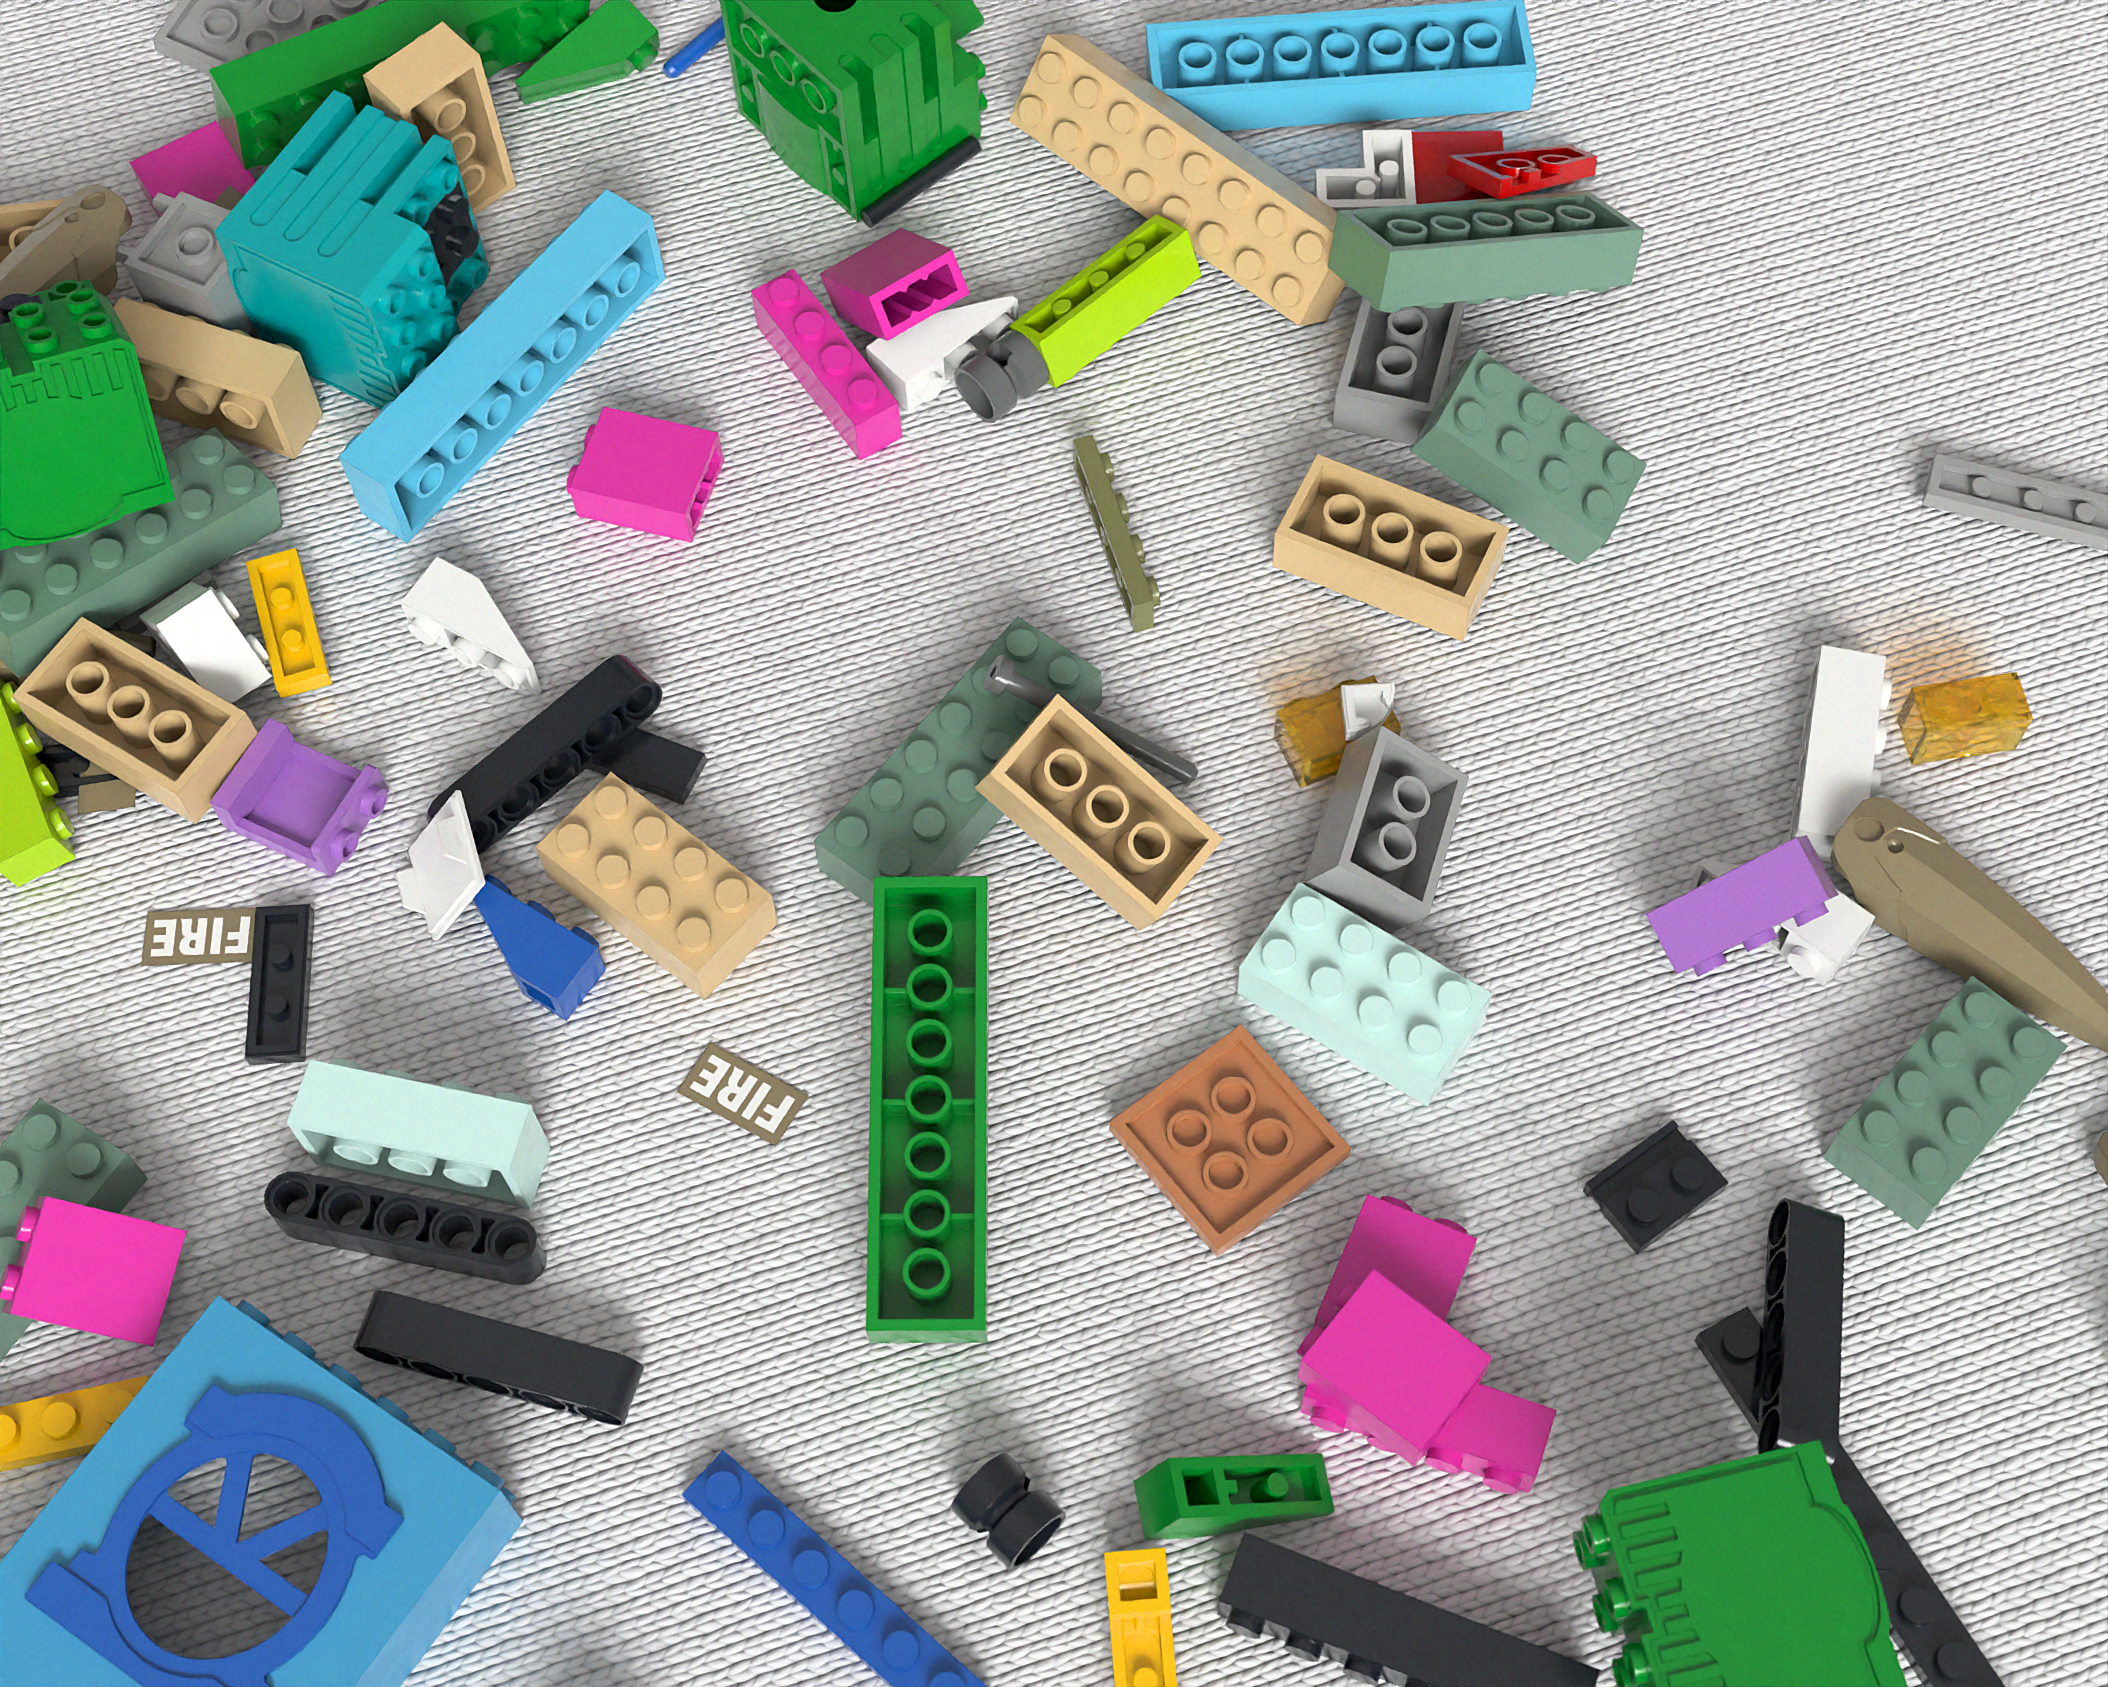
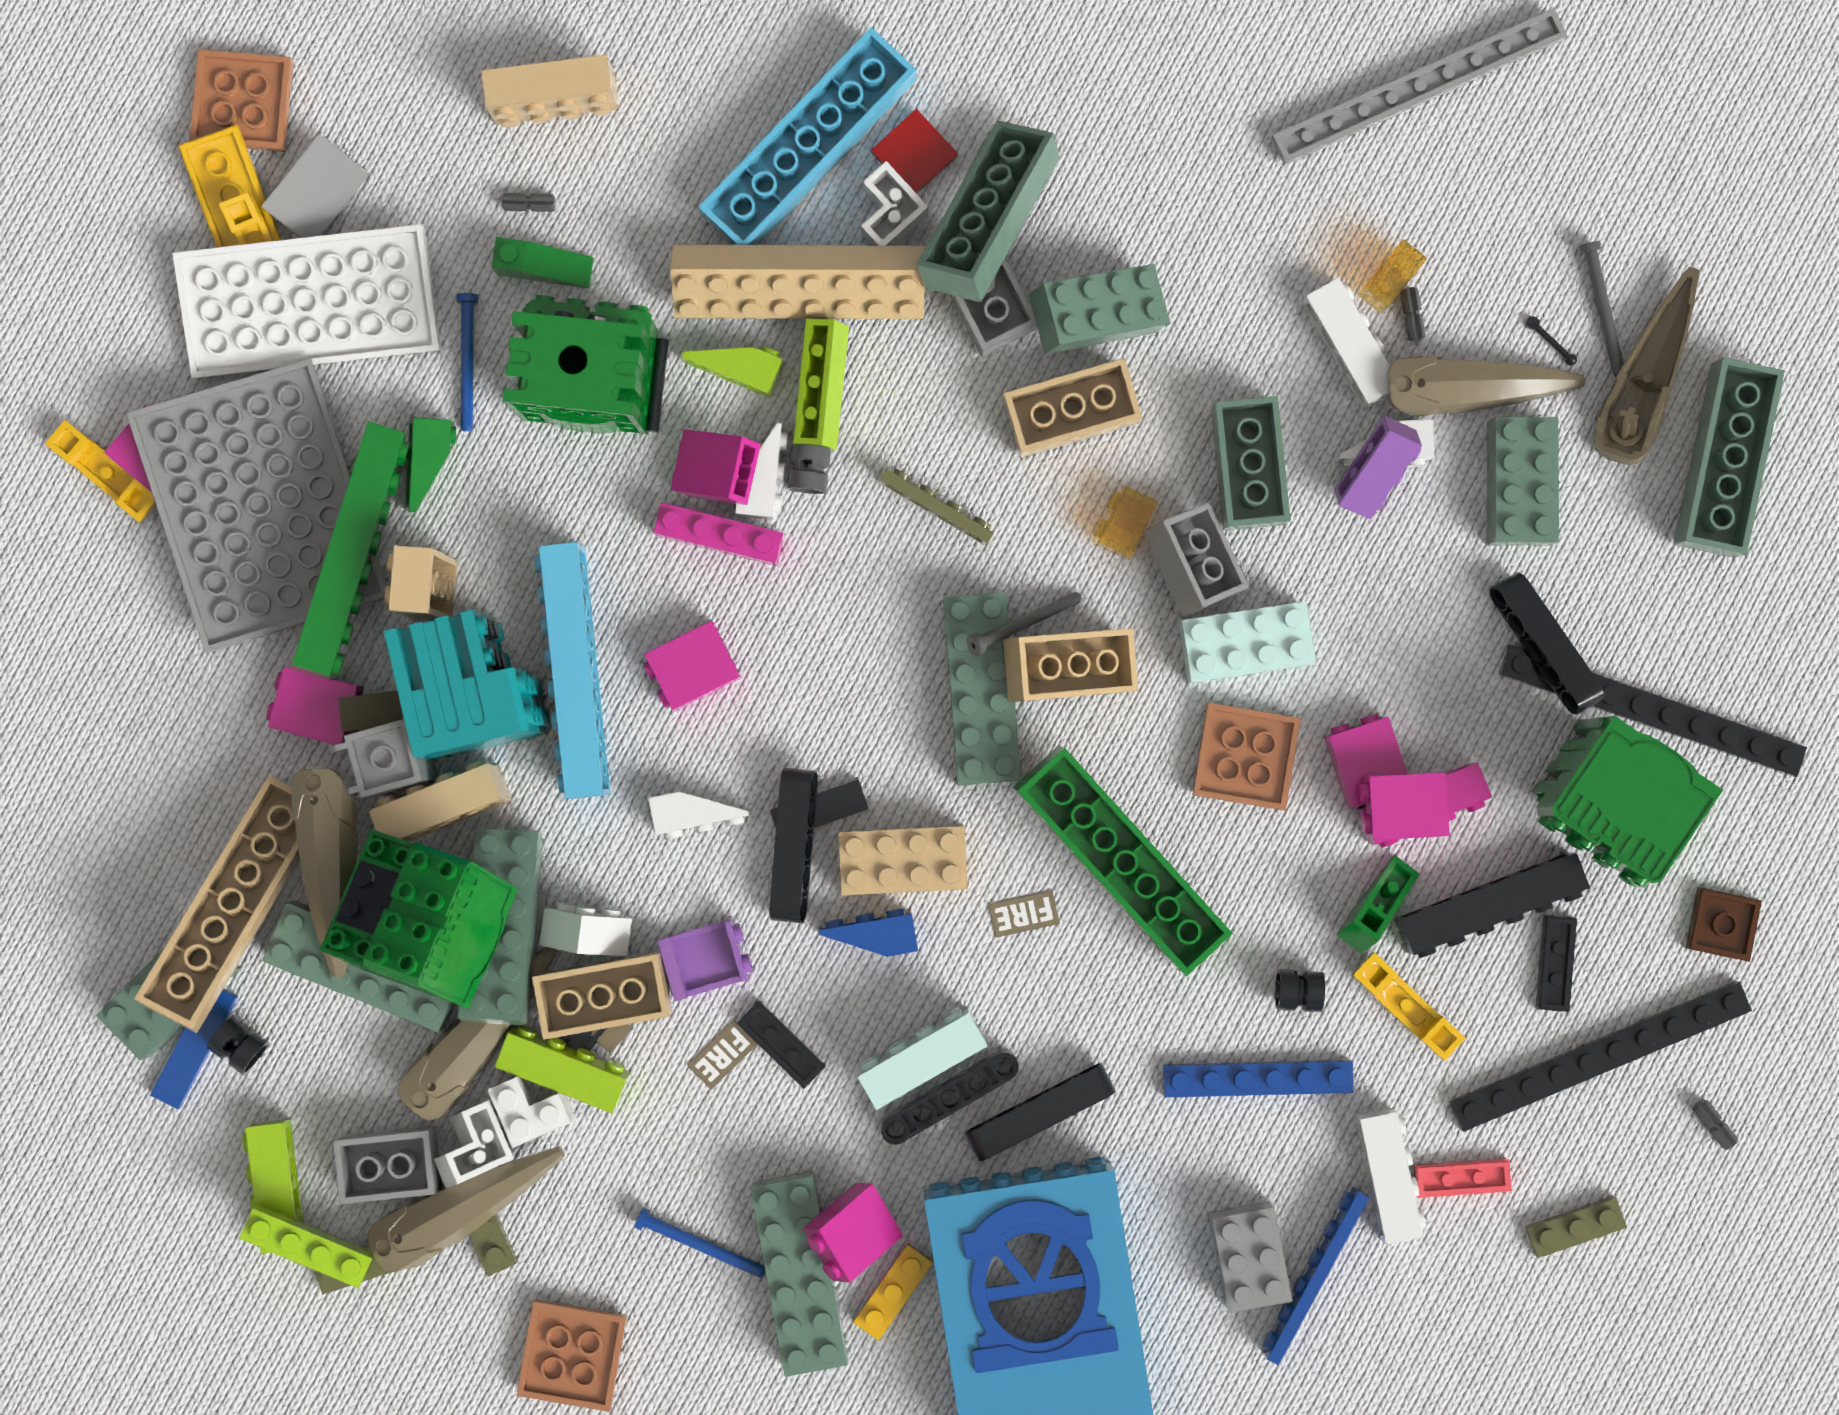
camera: 45 degrees left, 25 degrees up
yellow plate [246,548,332,699] -> none
white piece [395,790,485,941] -> none
white tile [1340,682,1395,741] -> none
red wing [1446,145,1597,199] -> none
black plate [1583,1120,1729,1255] -> none
none -> lime slope [681,346,784,398]
none -> sand green brick [1211,396,1291,531]
none -> dark grey piece [1400,287,1426,341]

